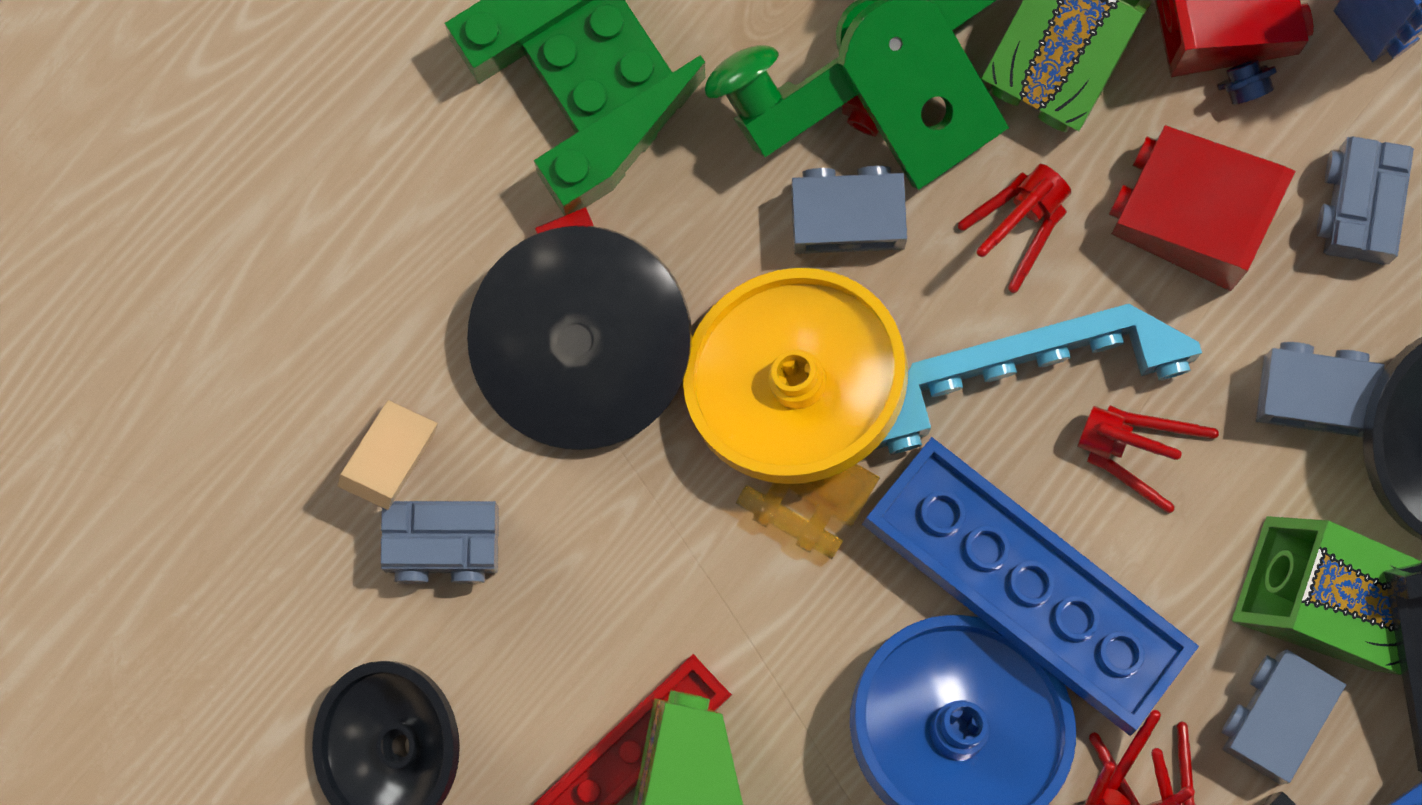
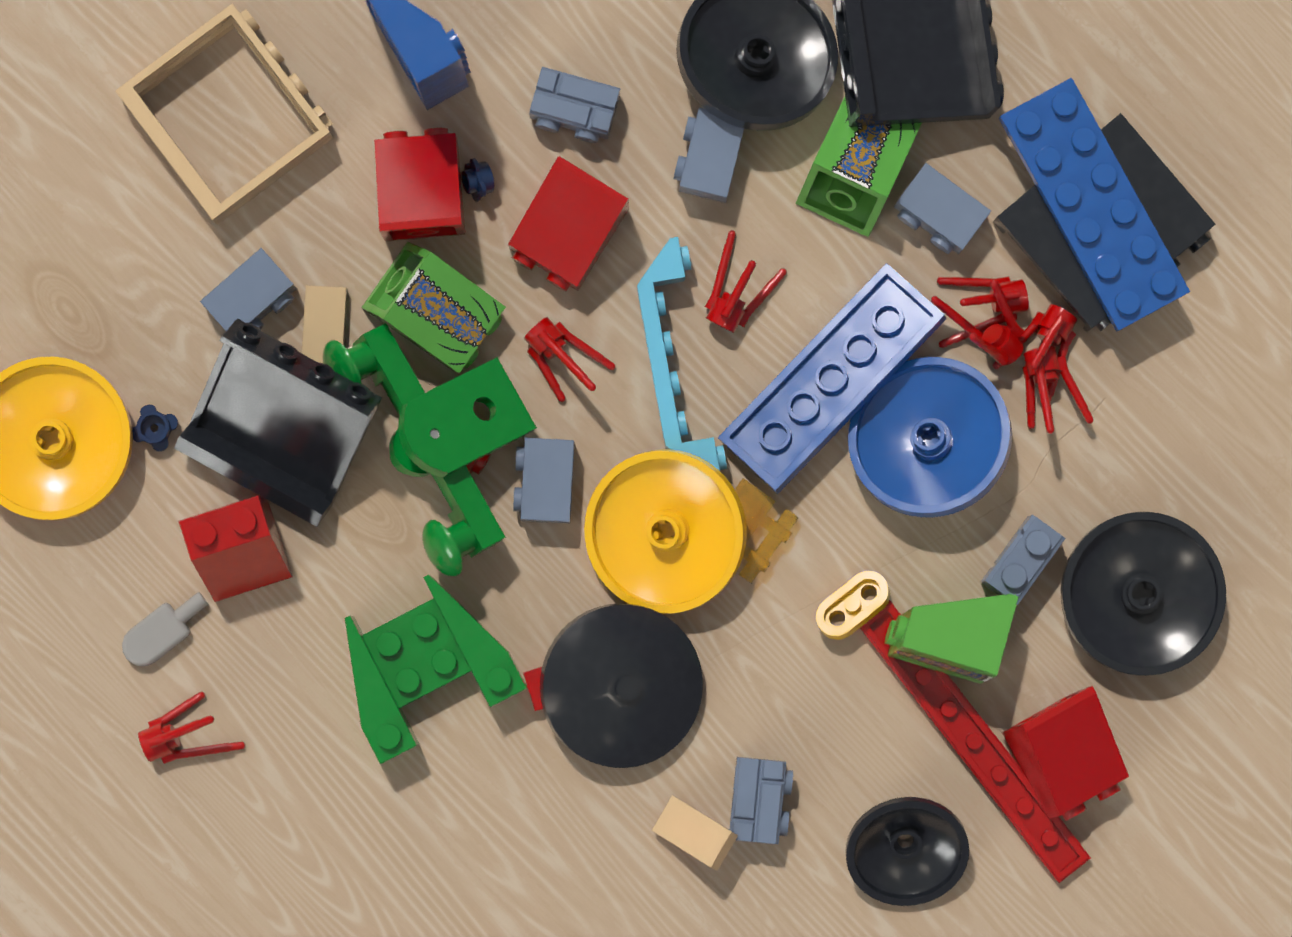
camera: 90 degrees left, 5 degrees up
none -> plate [816,571,890,640]

